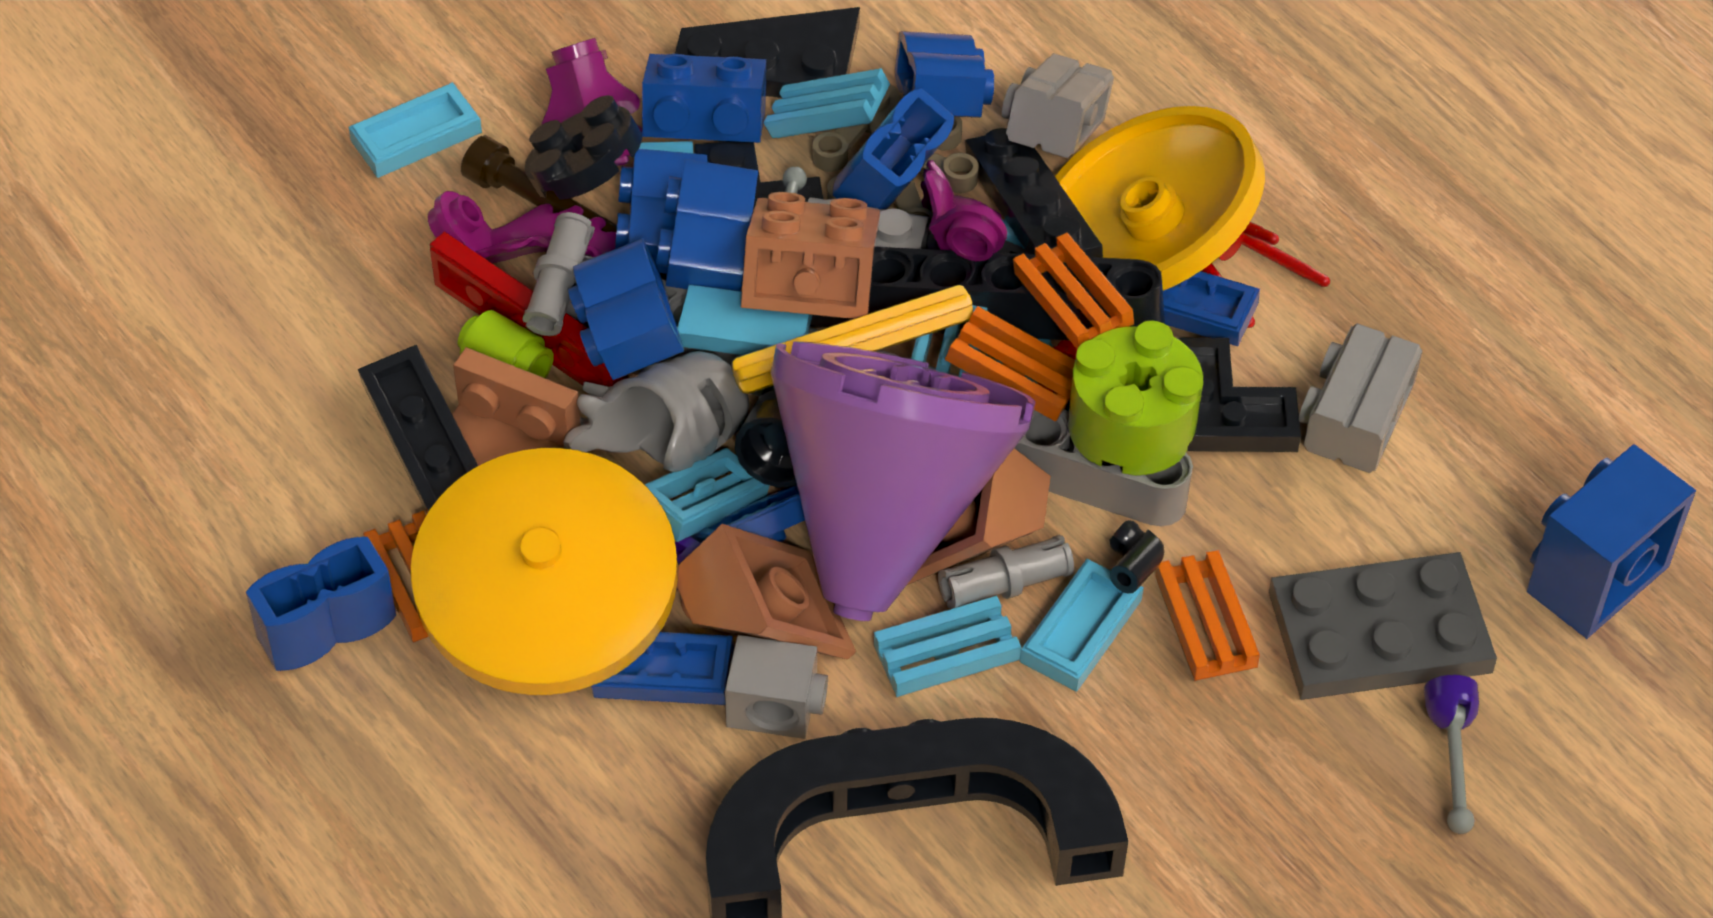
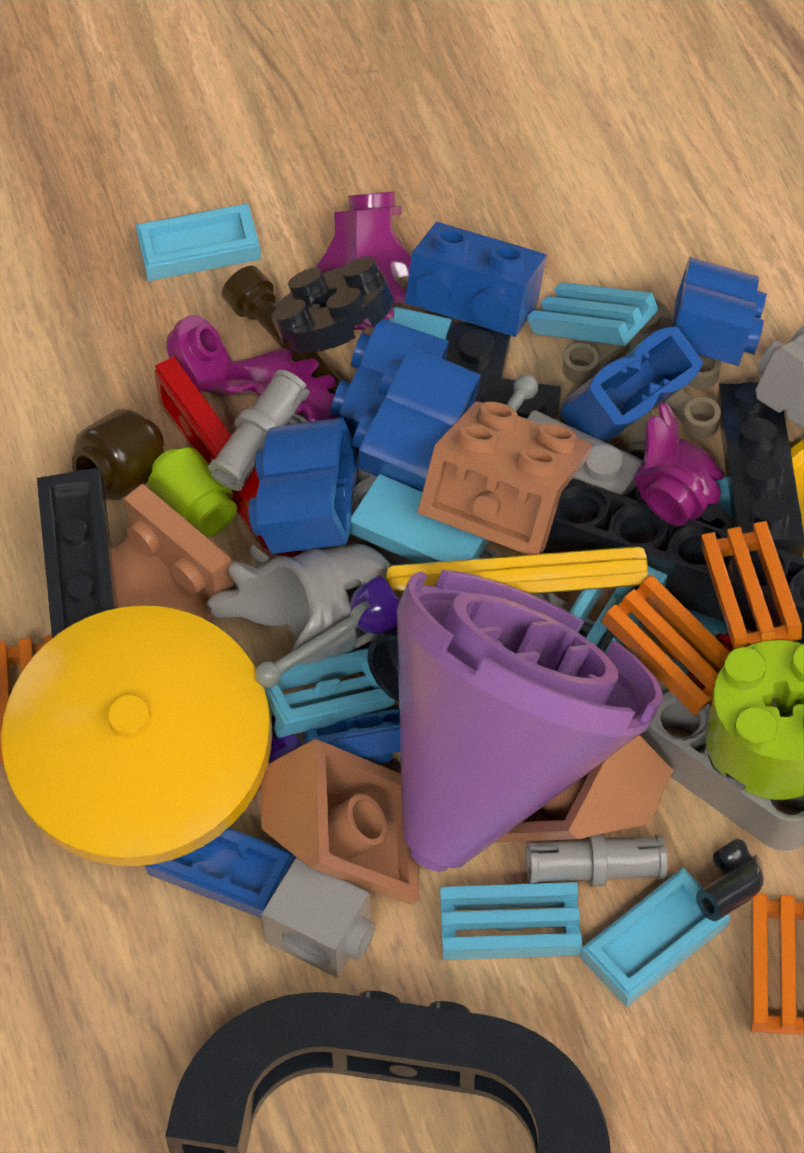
camera: 20 degrees right, 5 degrees up
black wing [675,7,860,98] -> none
none -> dark brown head [72,409,164,500]
none -> hinge [255,575,399,688]

